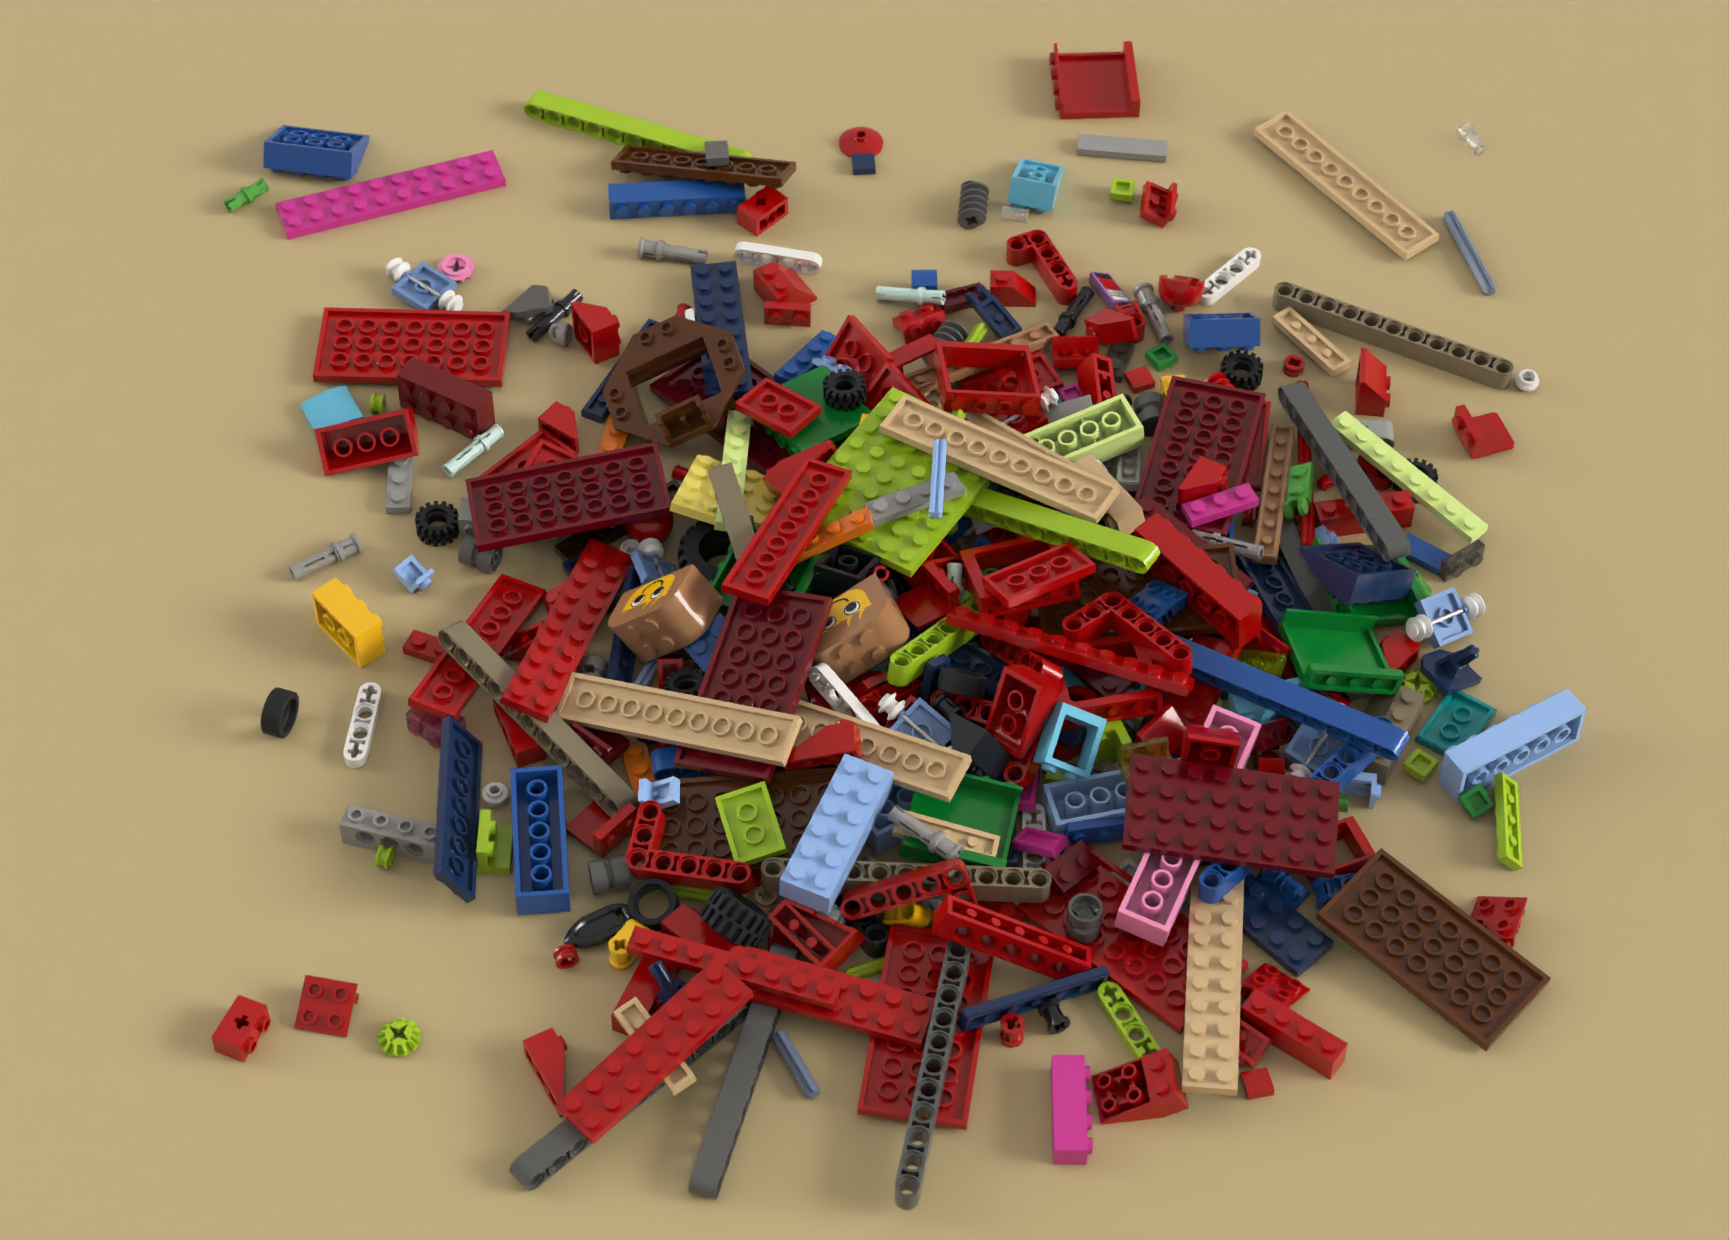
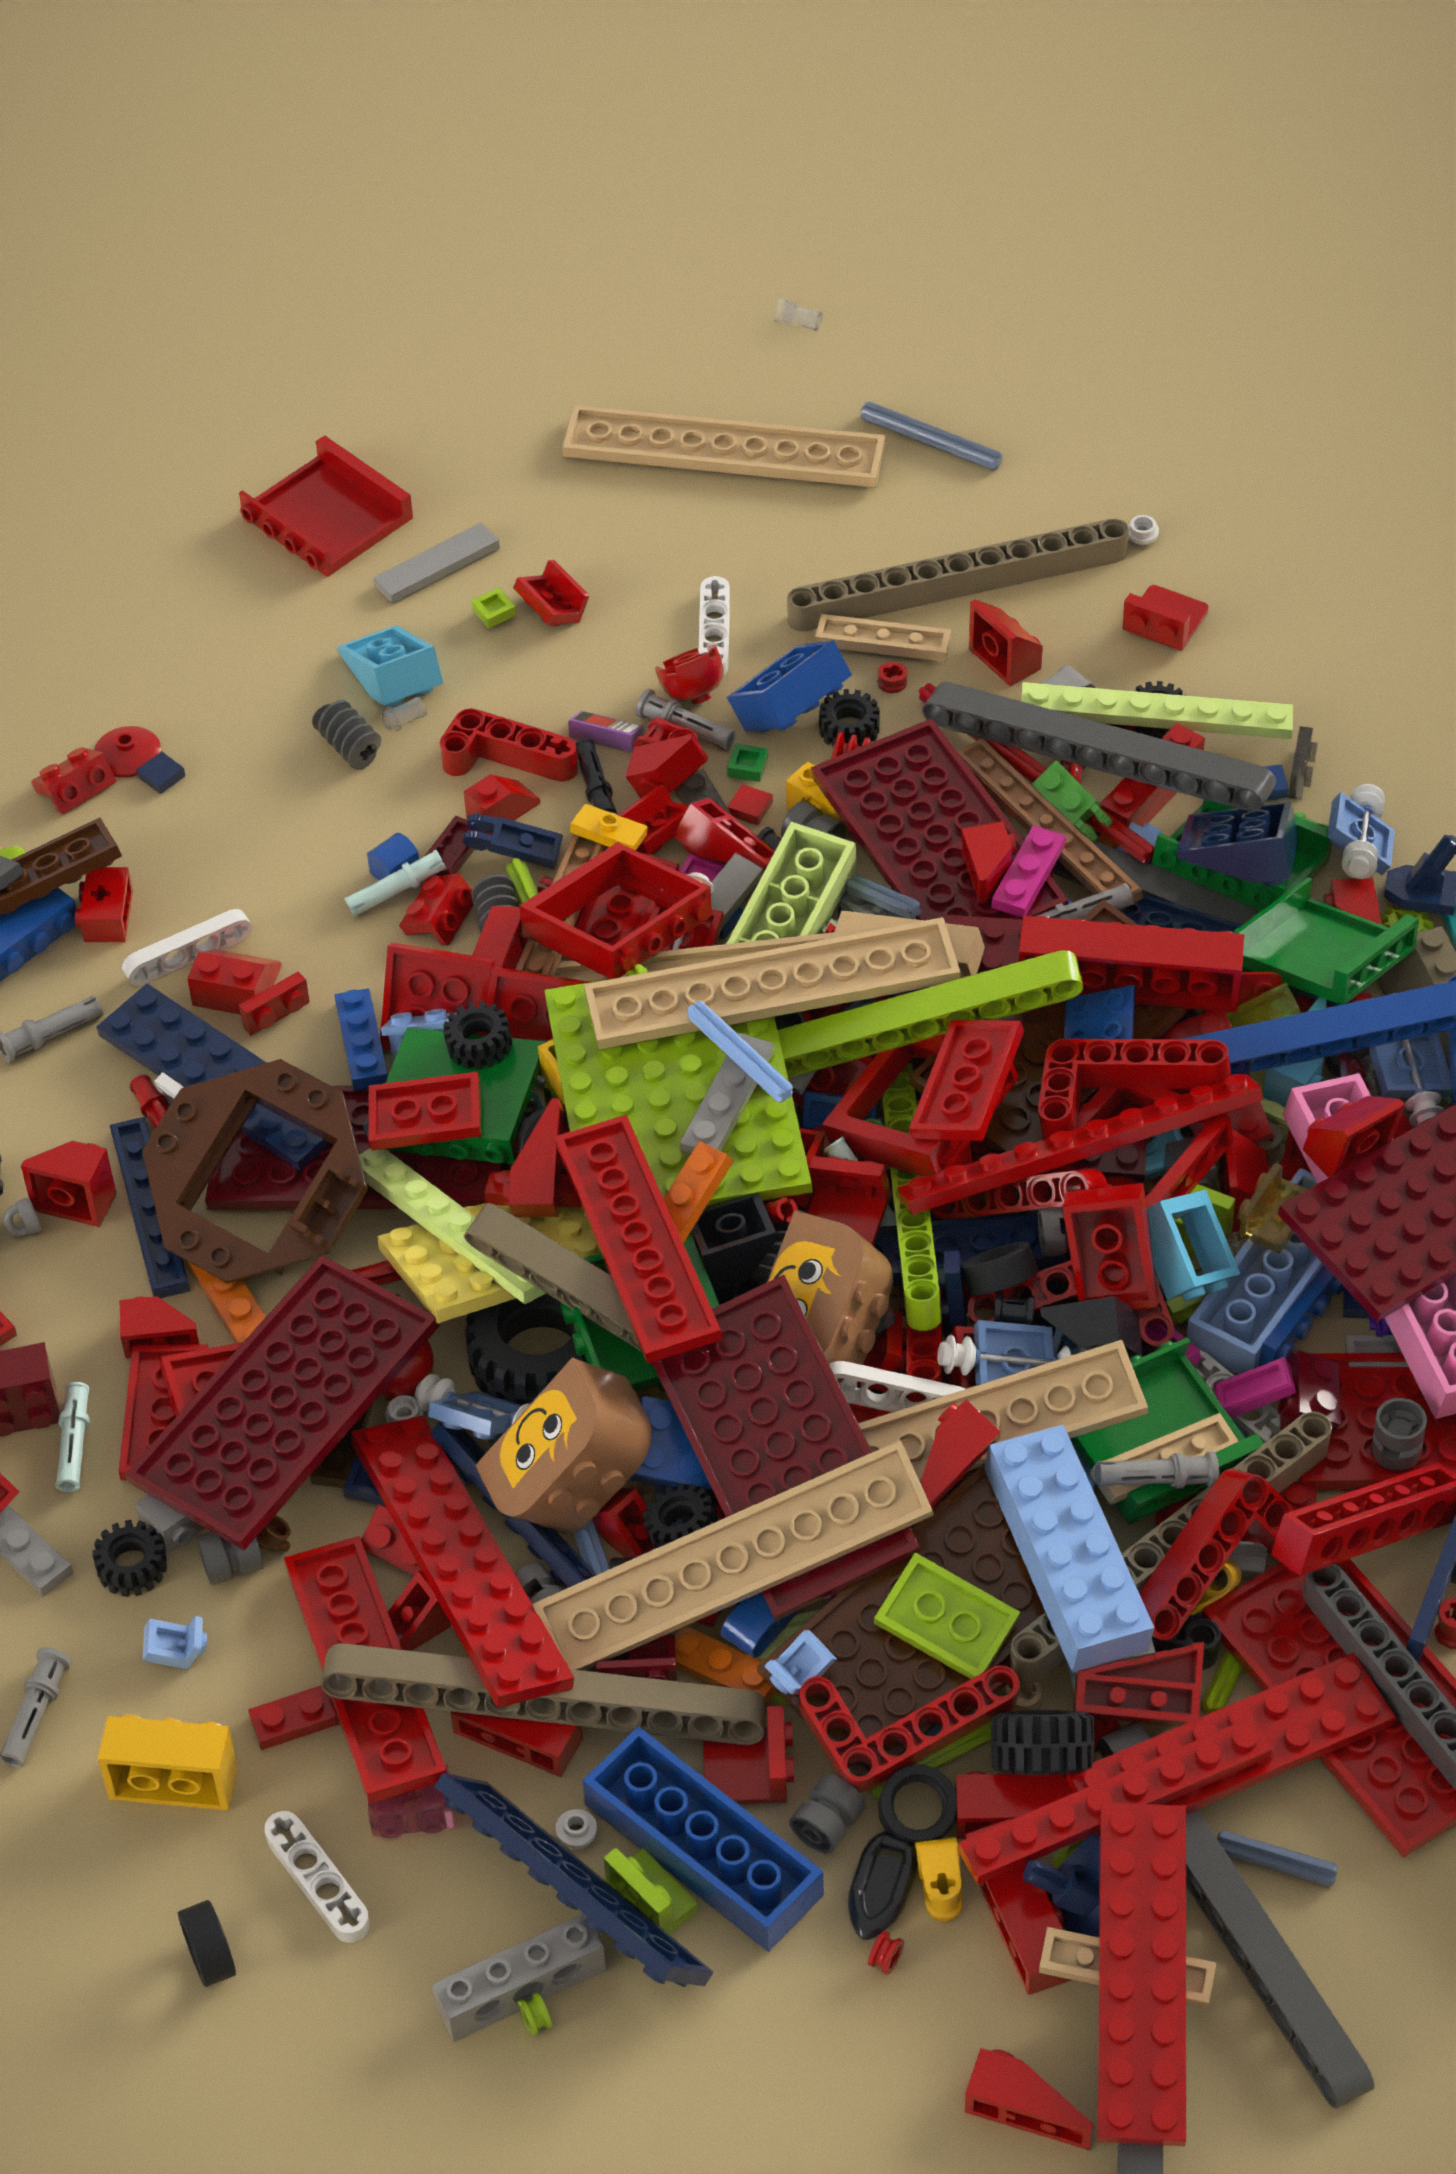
camera: 40 degrees left, 0 degrees up
none -> red bracket [31,747,116,814]
none -> reddish brown plate [256,1515,291,1553]
none -> yellow plate [570,804,648,851]
none -> sand blue axle [845,874,922,919]

